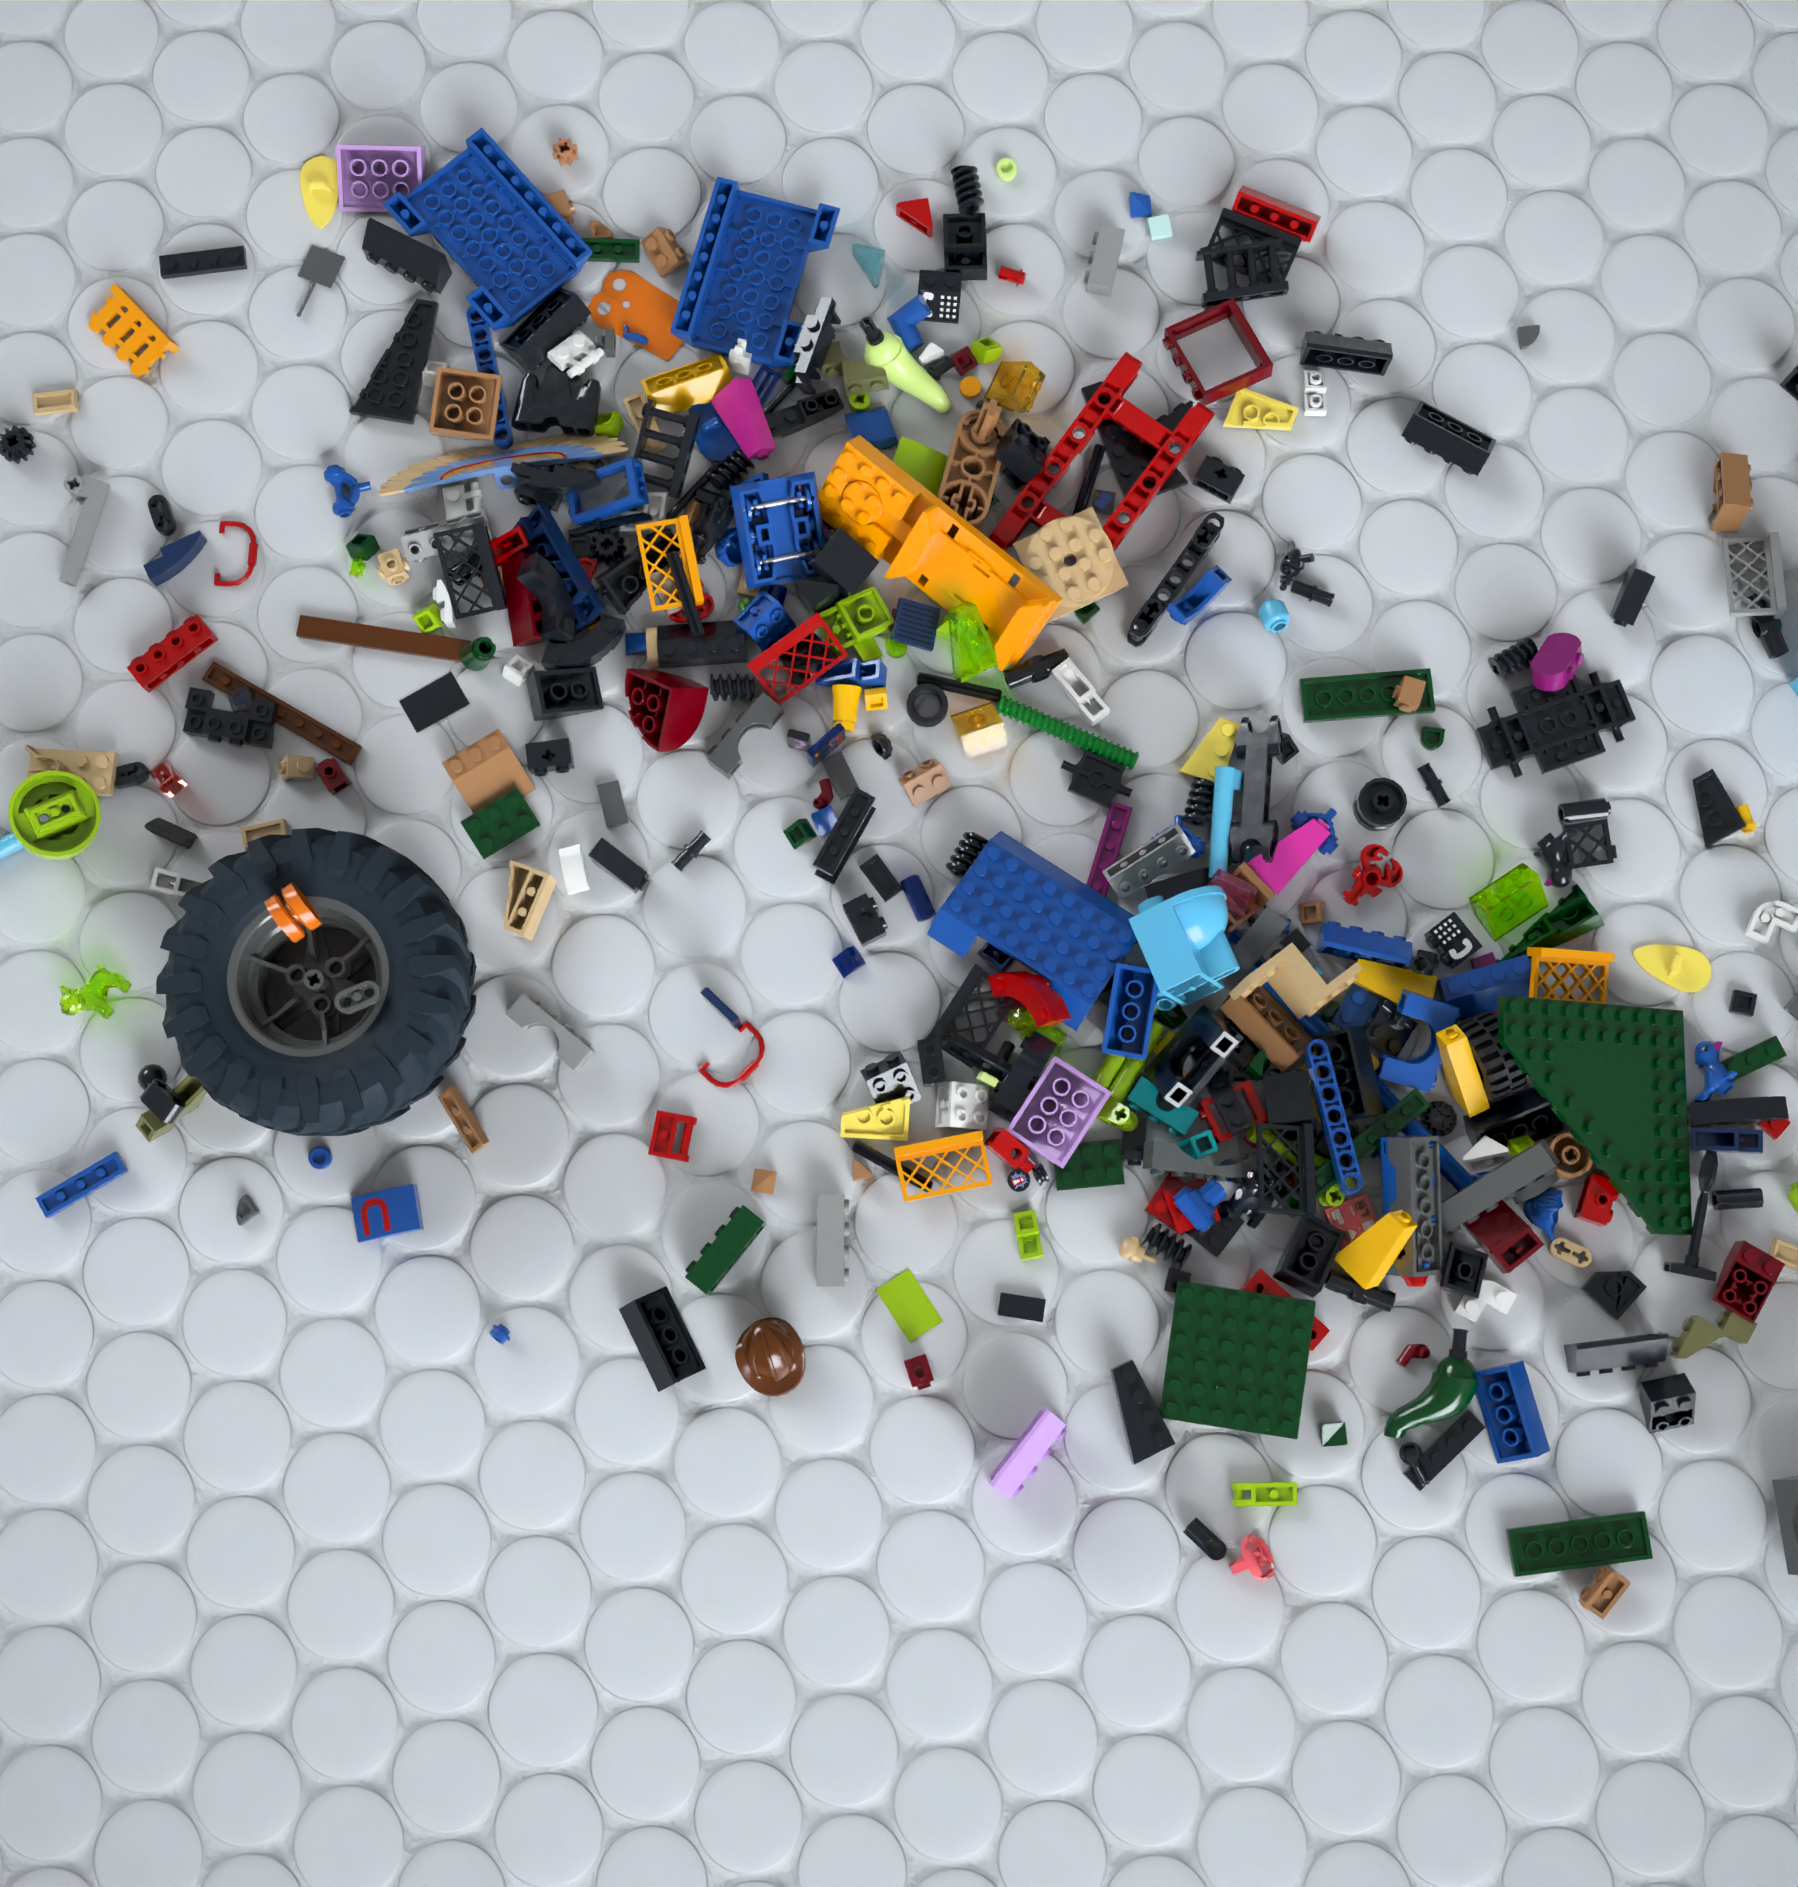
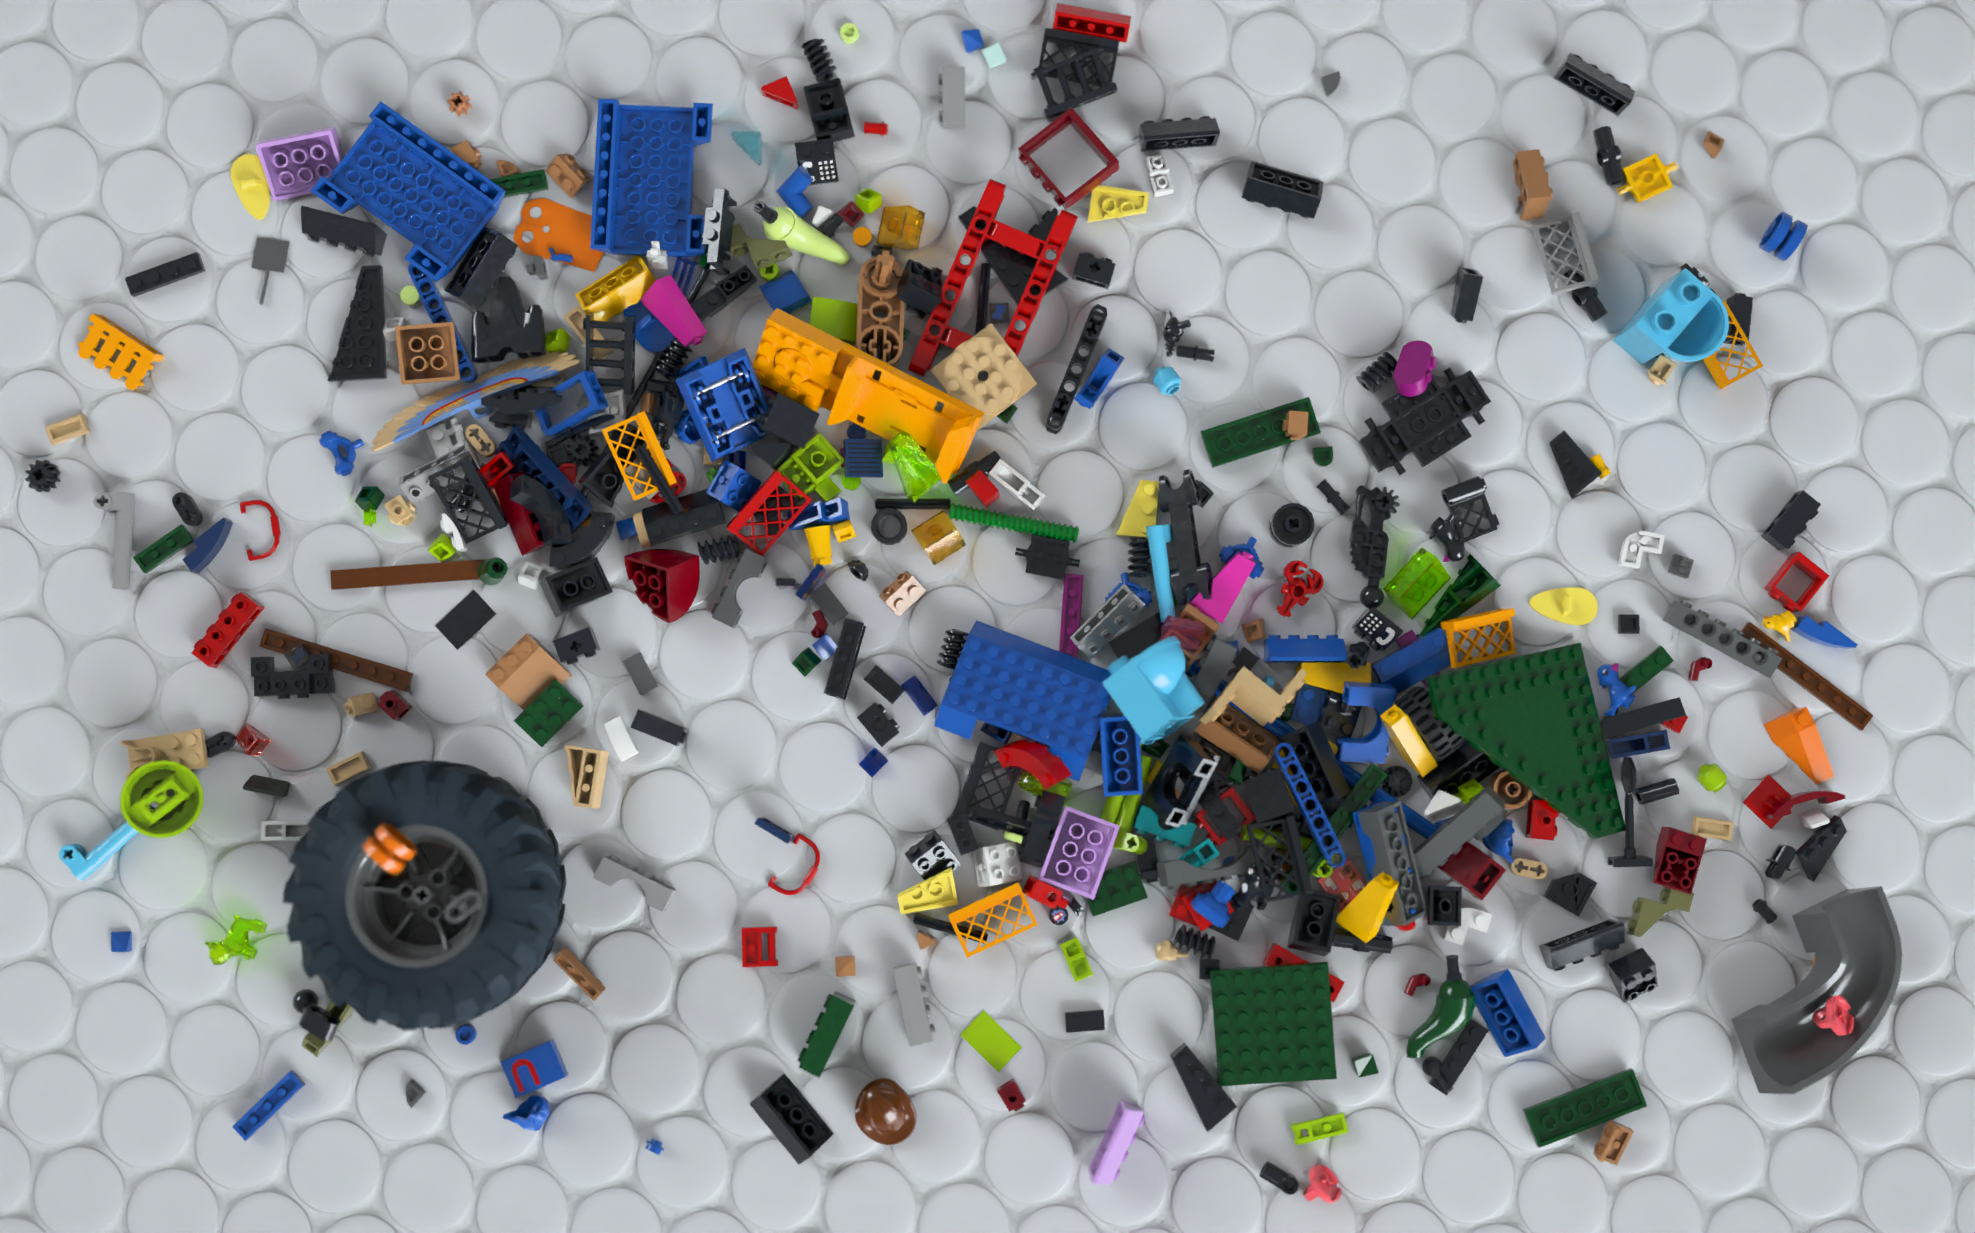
camera: 20 degrees left, 5 degrees up
white plate [547,330,604,378] -> none
black pin [671,830,711,871] -> none
none -> dark green plate [133,524,194,574]
none -> yellowish green tile [400,286,421,306]
none -> tan beam [465,424,497,457]
none -> blue hair [503,1095,550,1131]
none -> clear blue tile [847,423,866,439]
none -> red slope [965,469,1000,508]
none -> black arm [1349,485,1400,608]

